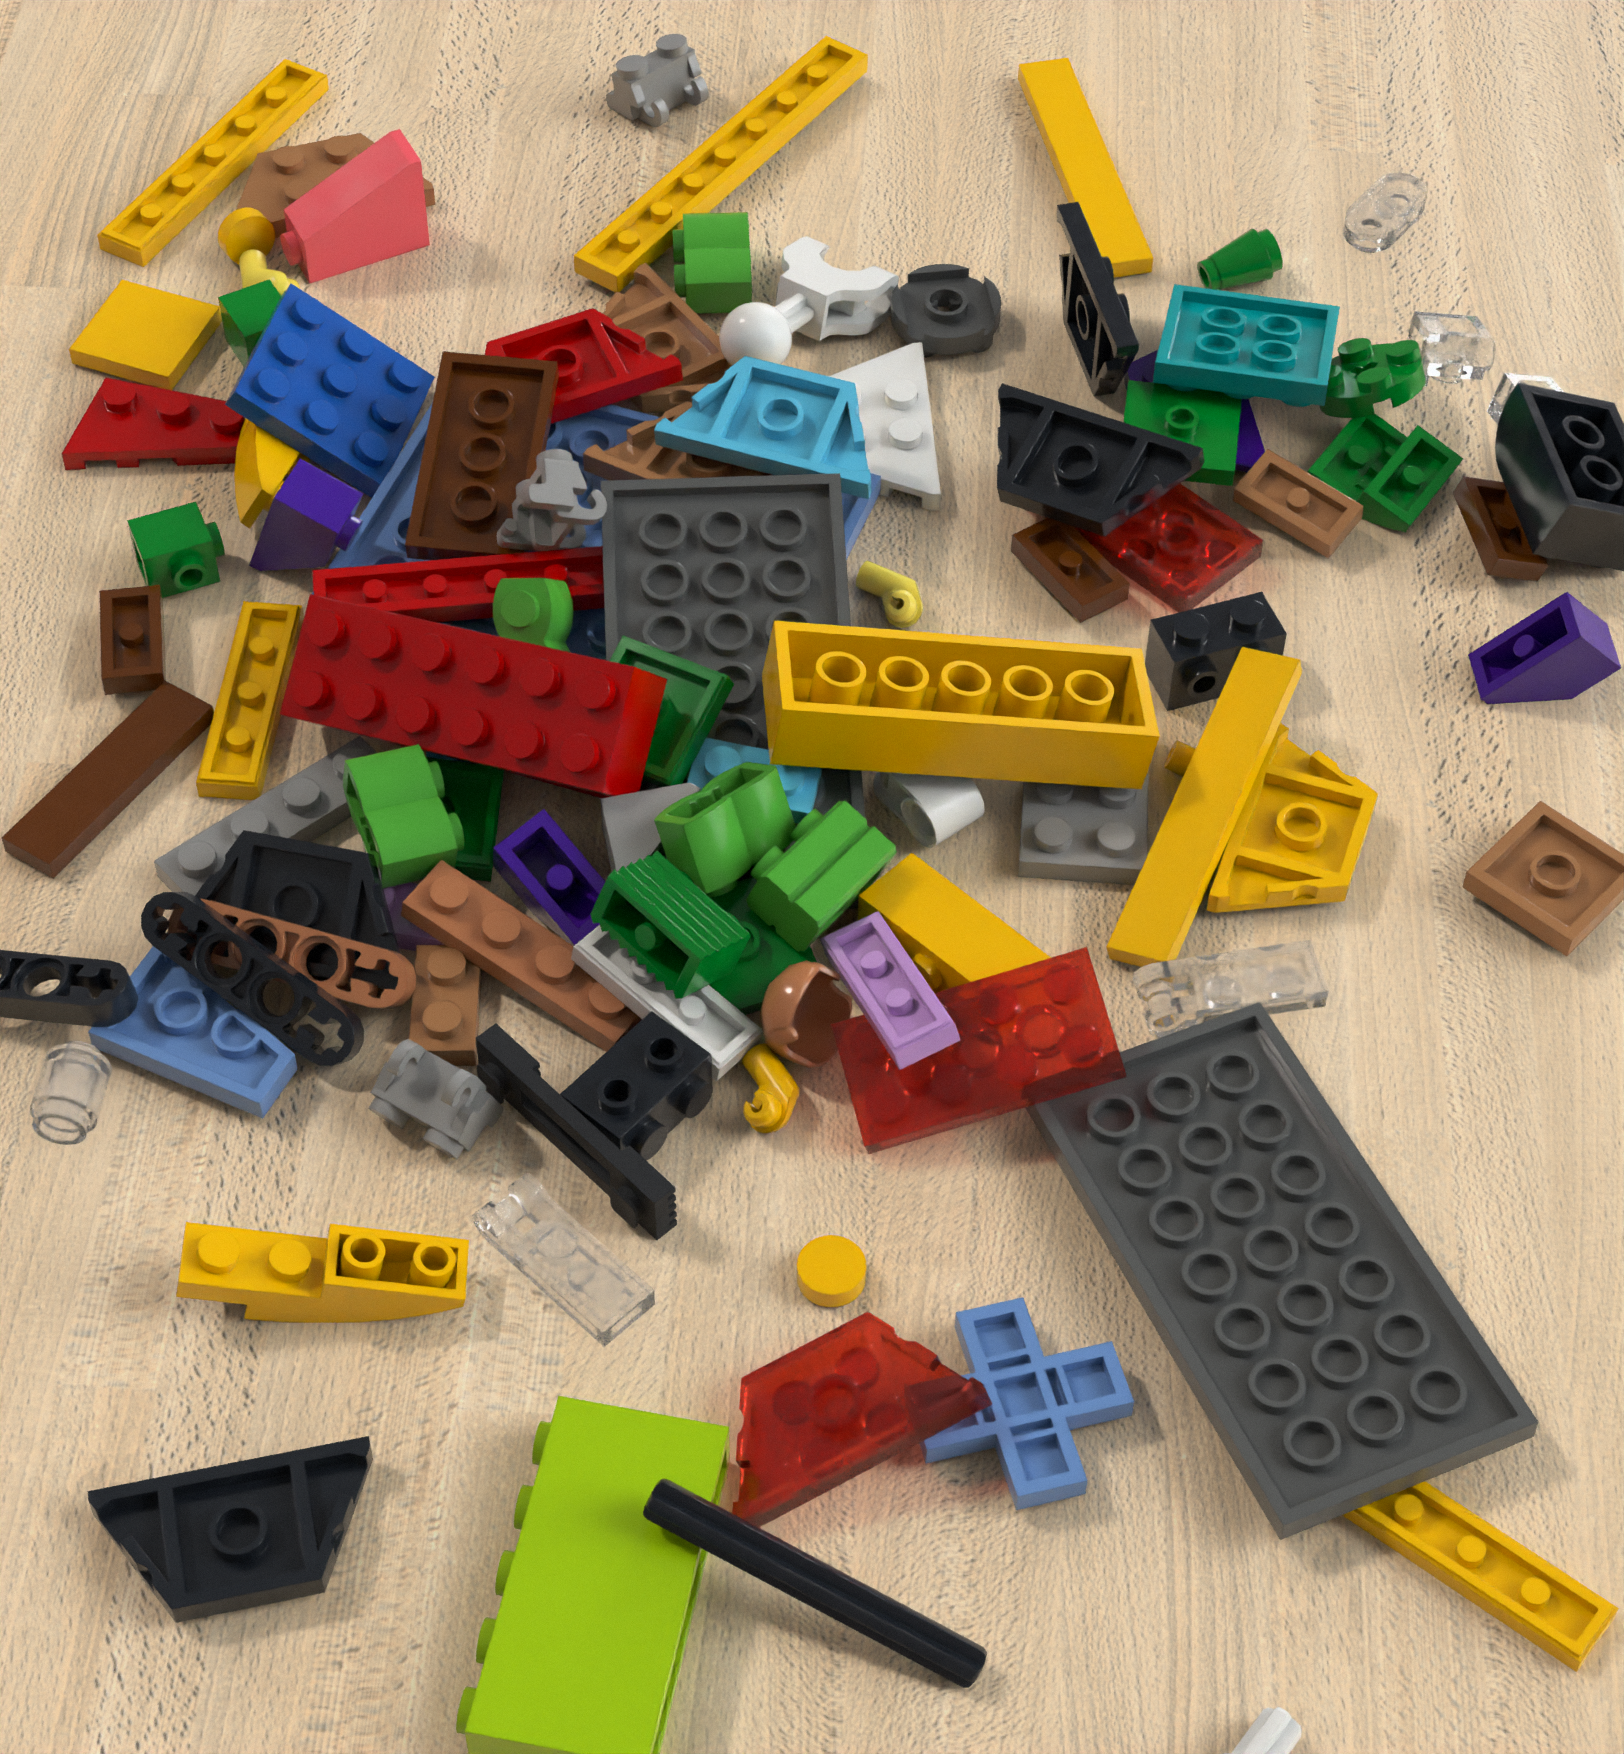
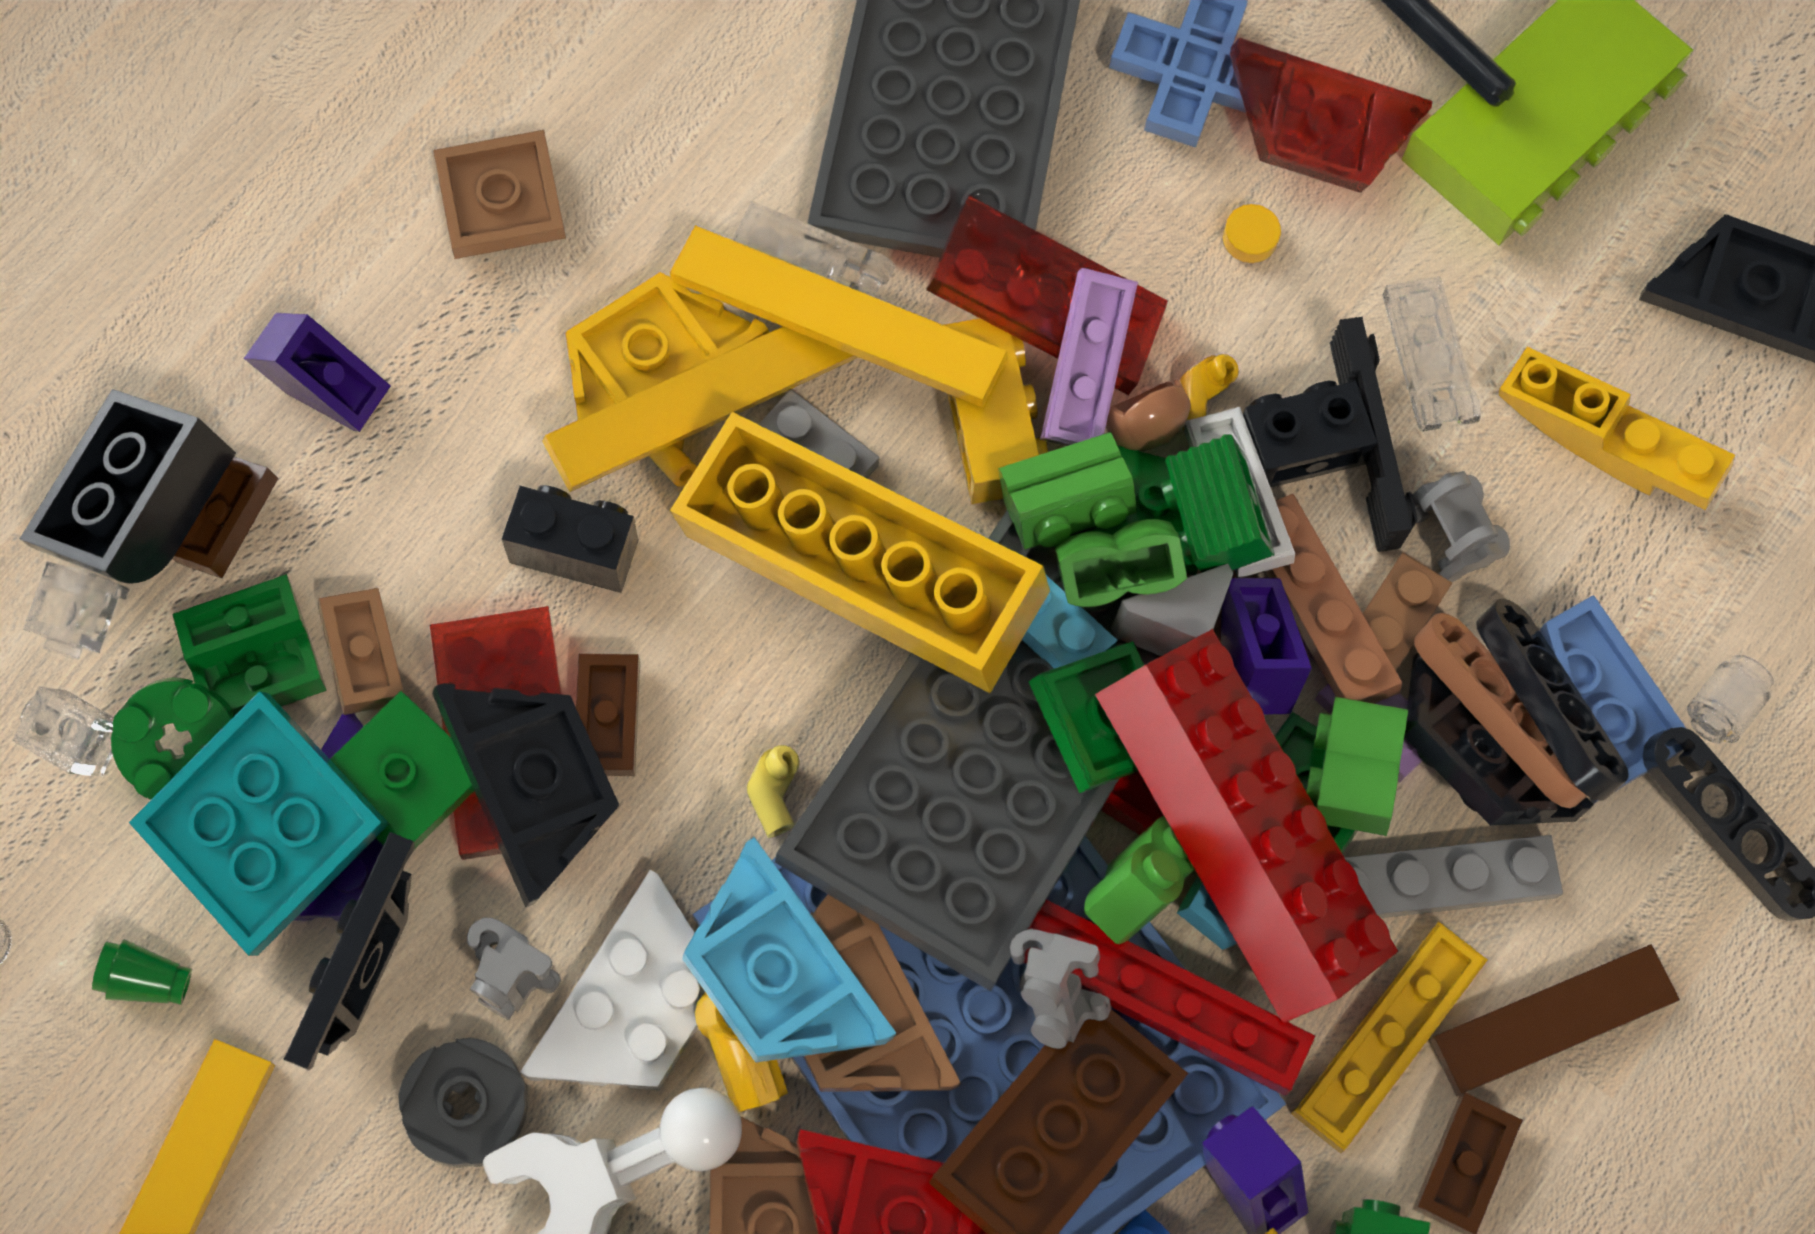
camera: 150 degrees left, 20 degrees up
none -> light grey piece [467,918,561,1020]
none -> yellow tile [670,225,1007,408]

